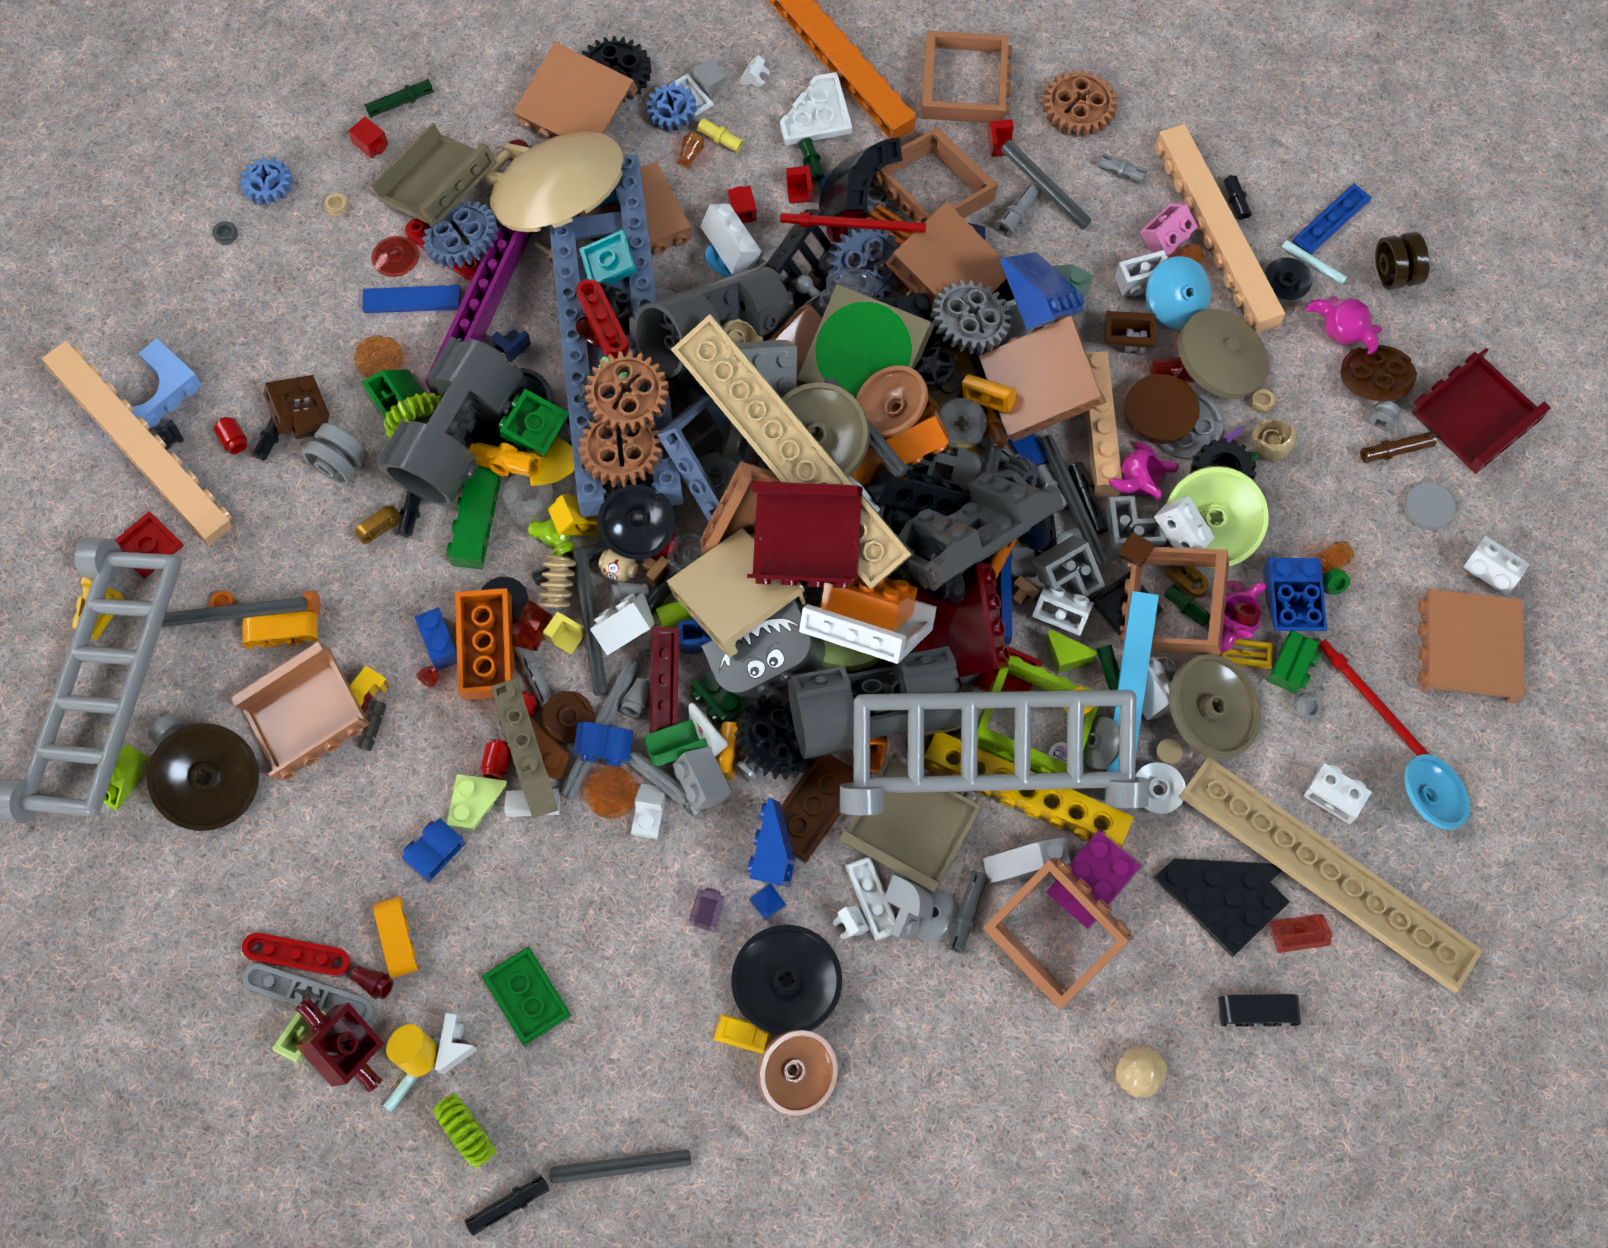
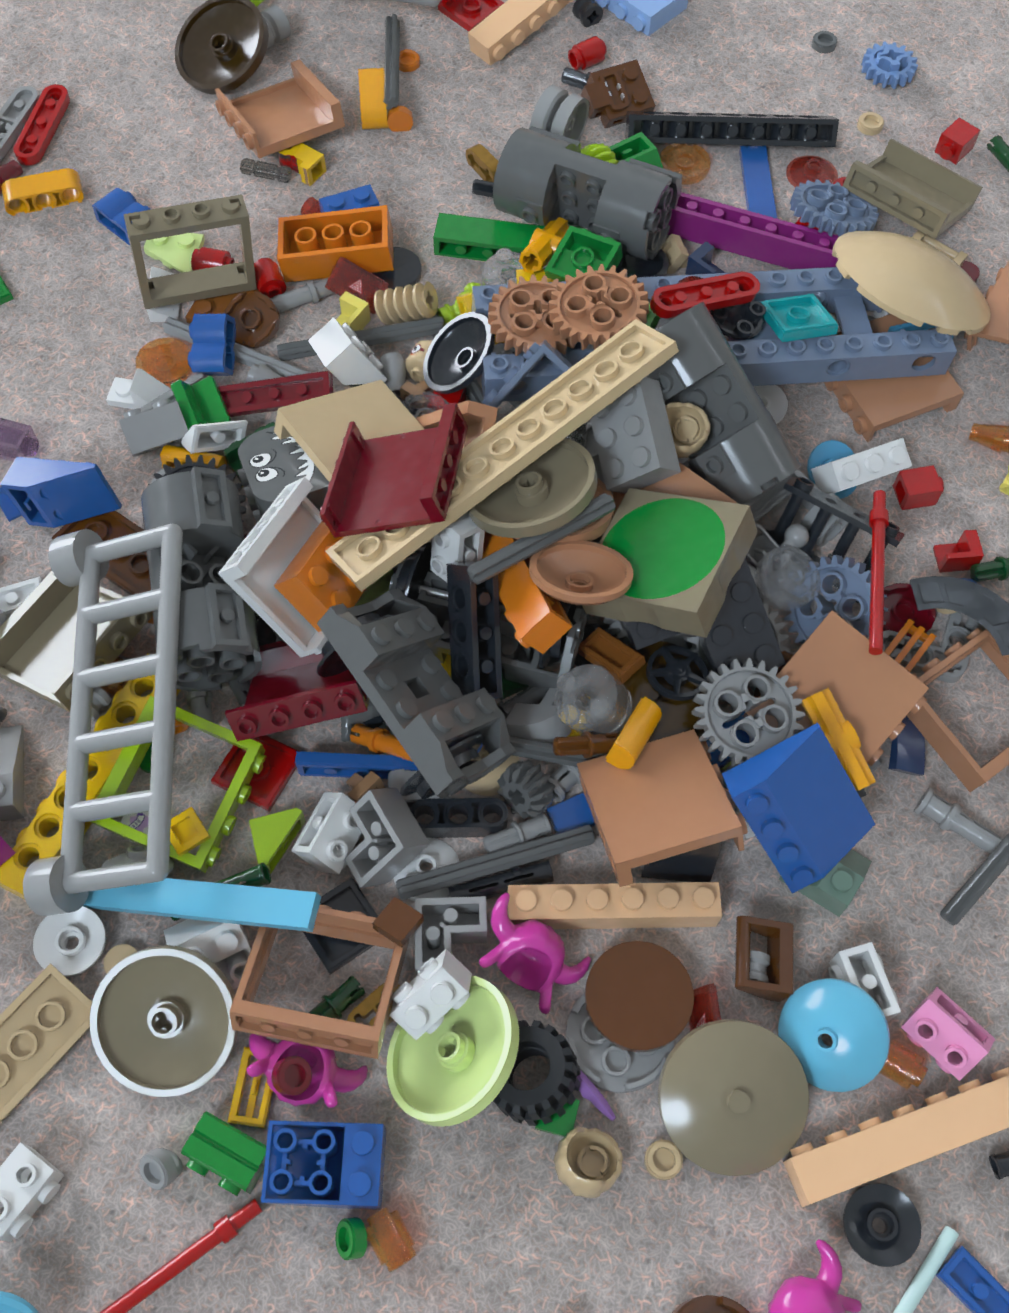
camera: 90 degrees right, 5 degrees down
none -> black brick [625,111,839,147]
none -> light orange piece [801,688,876,791]

